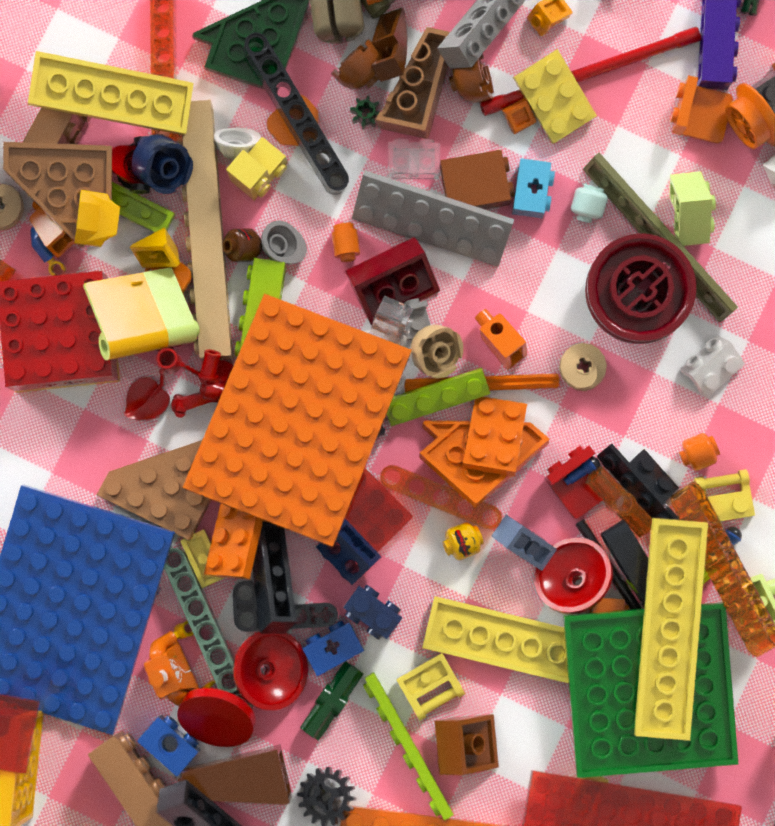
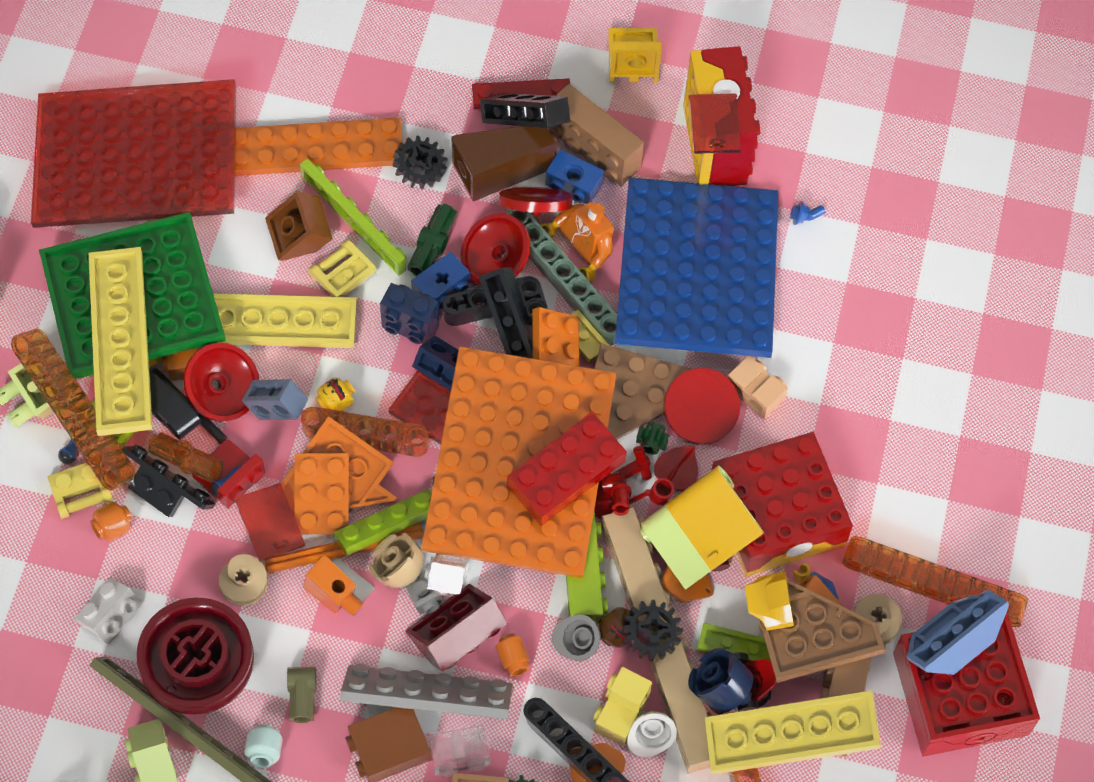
camera: 165 degrees right, 20 degrees down
yellow slope [130,227,180,268] -> none
medium azure brick [512,158,555,219] -> none
none -> clear red container [233,483,305,562]
none -> olive piece [287,667,316,723]
none -> white sticker [333,558,375,602]
none -> red brick [507,411,627,526]
none -> black gear [622,600,683,661]
none -> dark green gear [636,422,669,455]
none -> red piece [663,368,740,445]
none -> light nougat brick [728,356,788,419]

